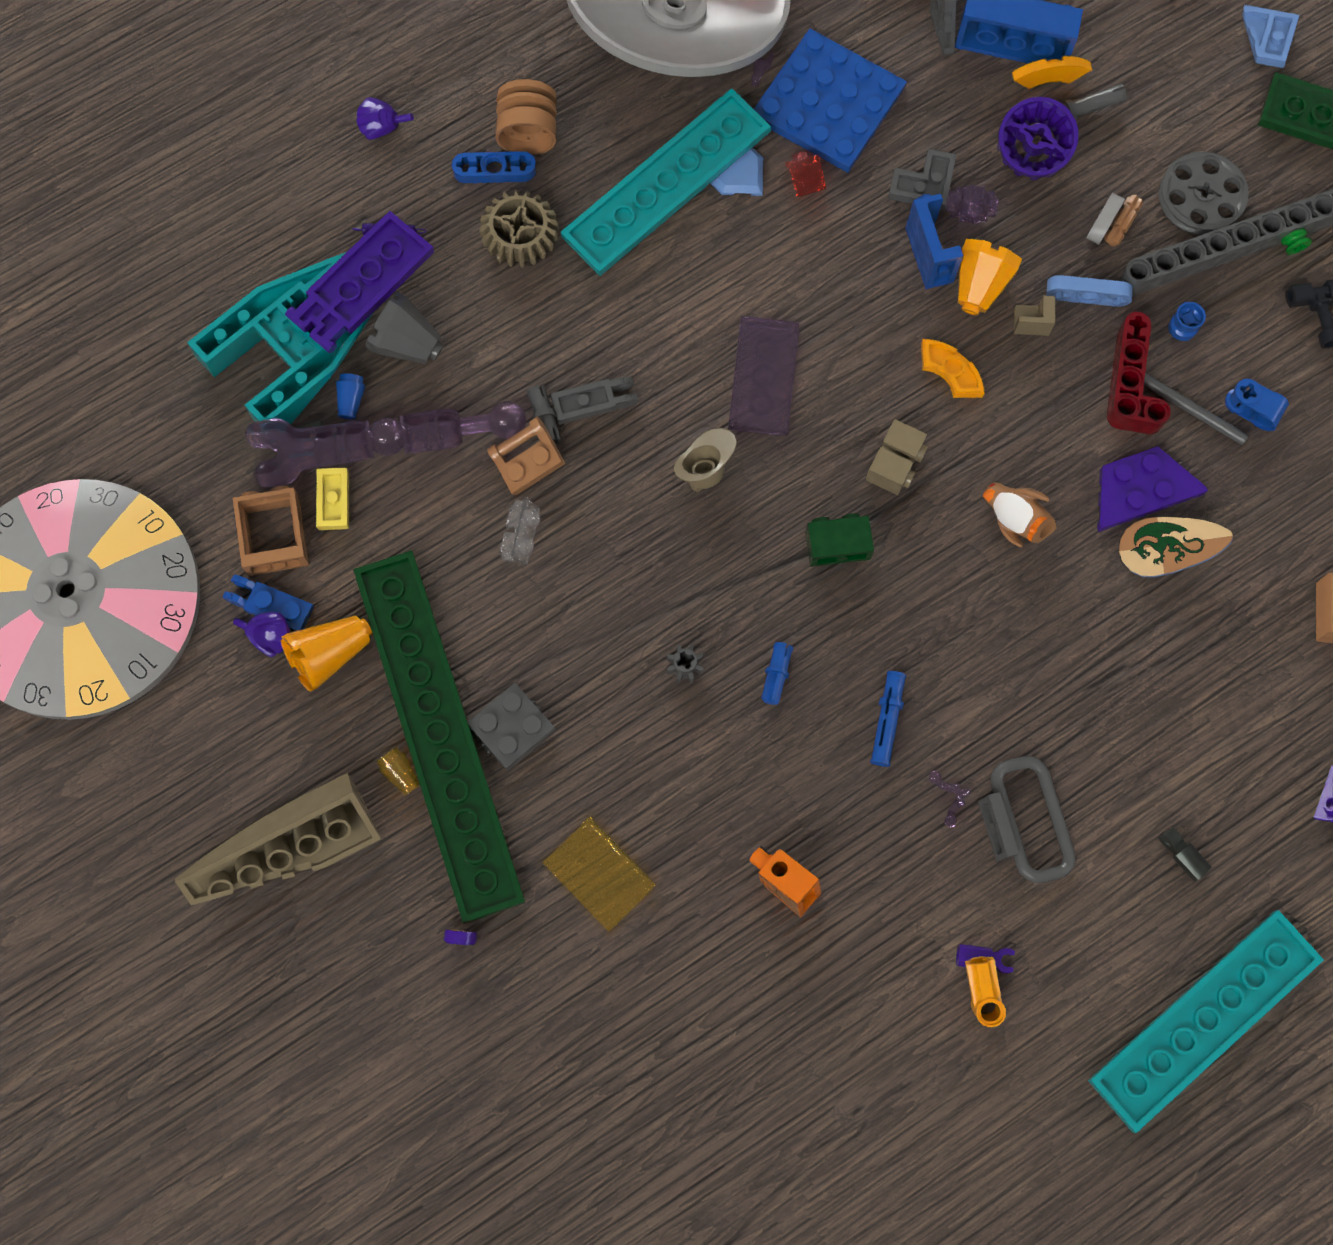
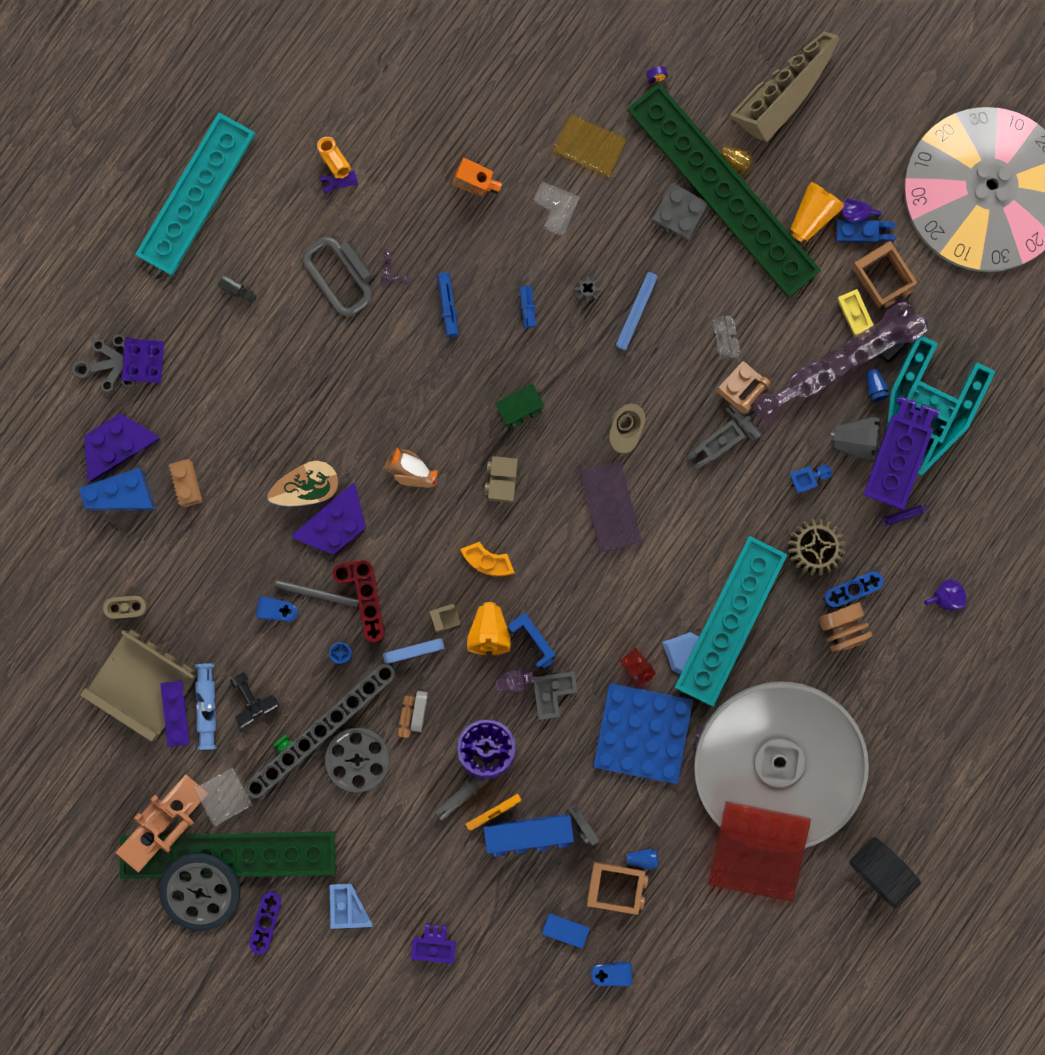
camera: 165 degrees right, 10 degrees up
none -> clear plate [533,181,580,236]
none -> medium blue axle [616,272,658,350]
none -> blue plate [790,464,832,494]

